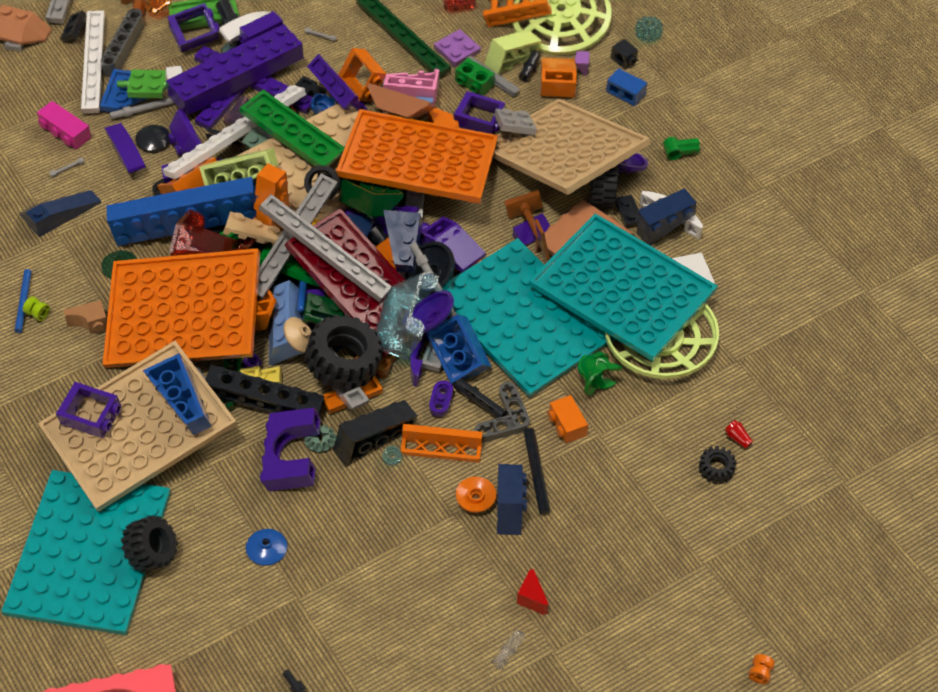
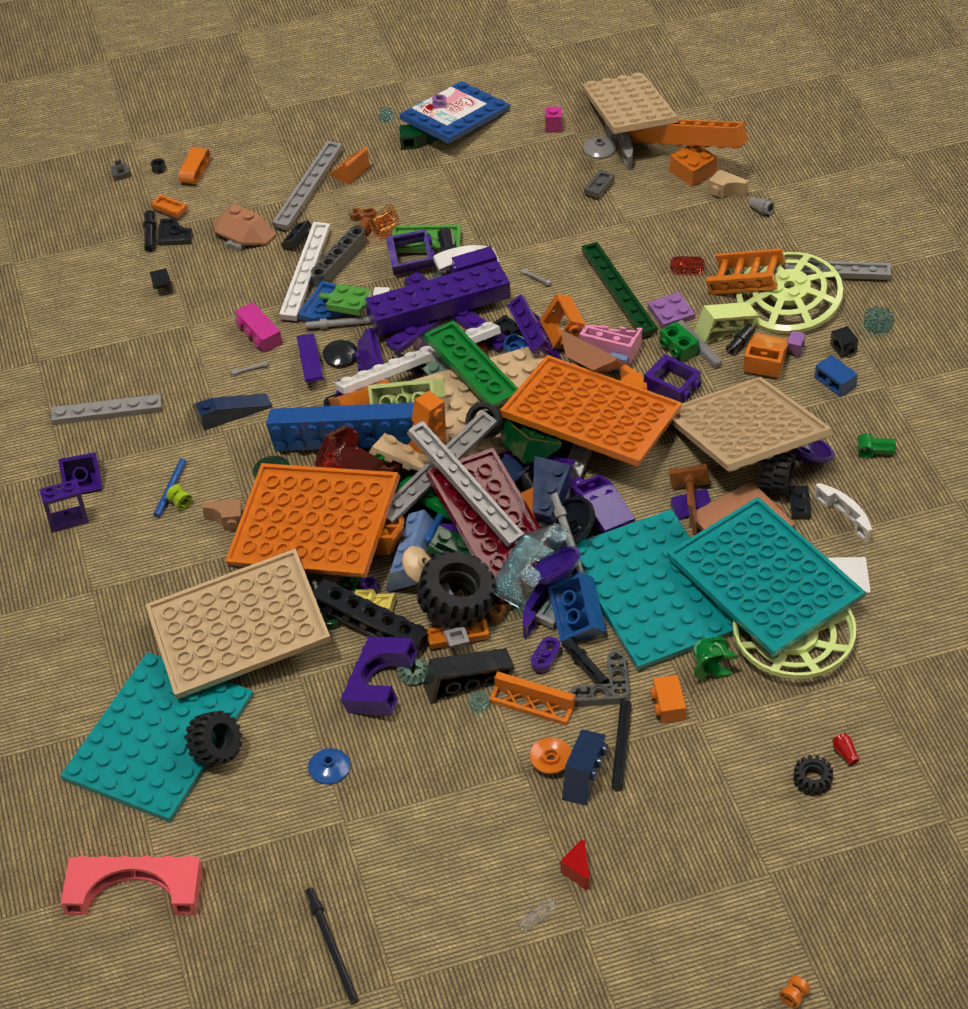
camera: 20 degrees right, 5 degrees down
dark purple window [56,382,122,438] -> none
blue wedge [143,353,212,435] -> none
light grey plate [494,108,537,135] -> none
dark blue wedge [637,188,697,246] -> none

